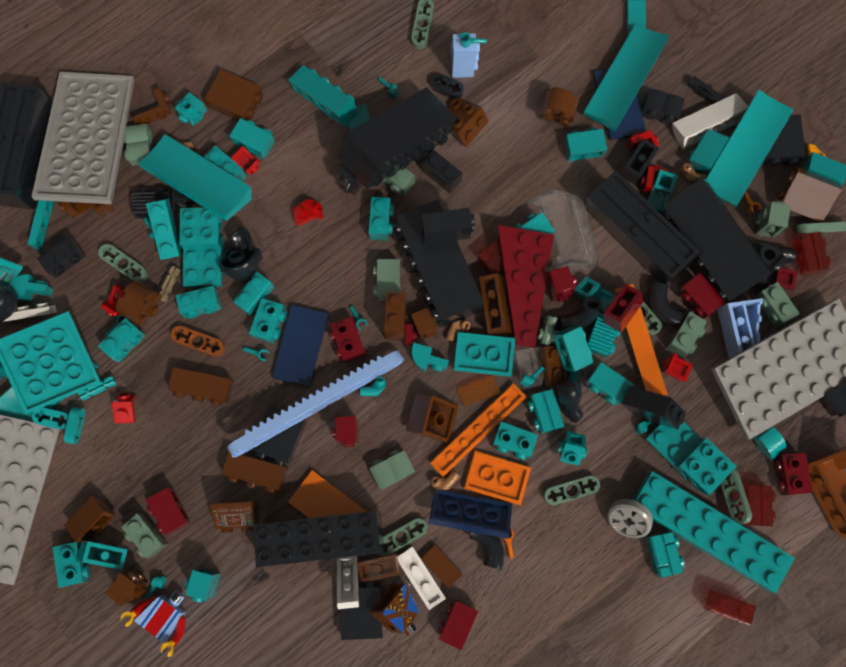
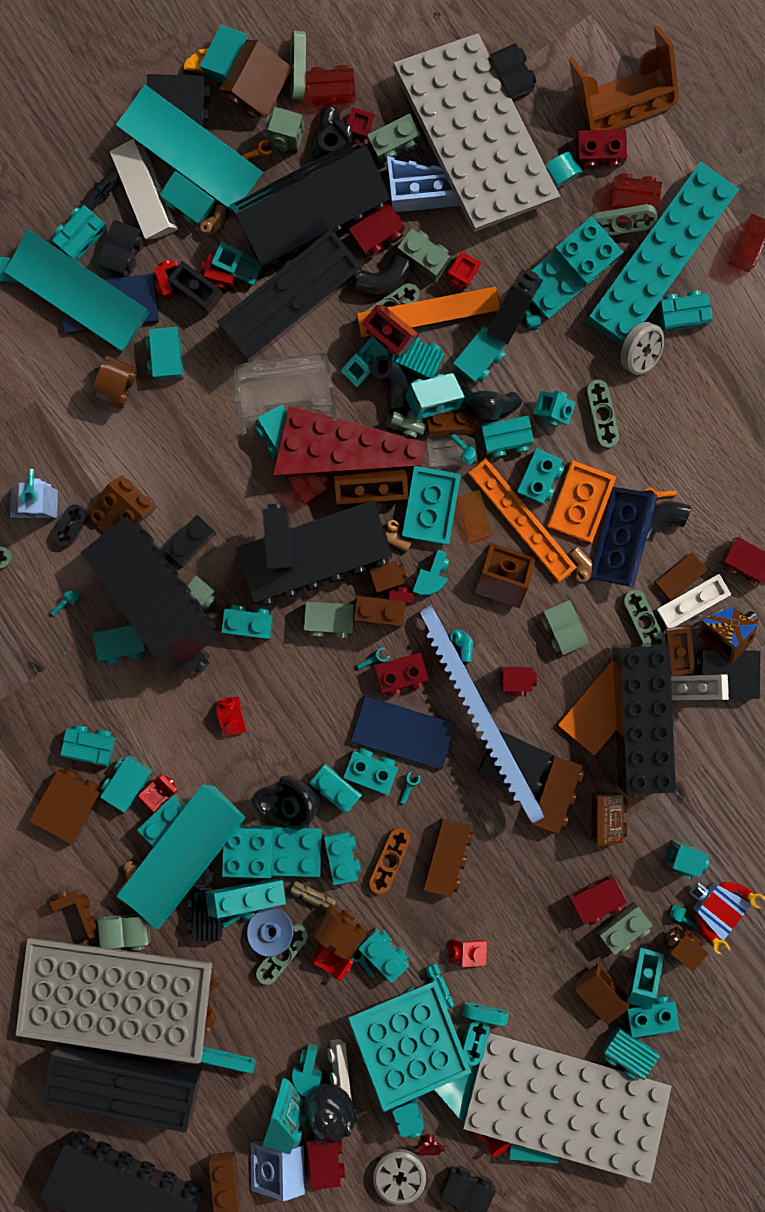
camera: 90 degrees left, 10 degrees up
black brick [37,236,86,278] -> none
teal brick [175,92,207,126] -> none
teal brick [288,65,357,125] -> none
dark red brick [546,266,577,303] -> none
none -> teal brick [52,205,108,262]
none -> teal brick [61,724,117,766]
none -> medium blue dish [247,908,293,956]
none -> teal brick [601,1025,660,1080]

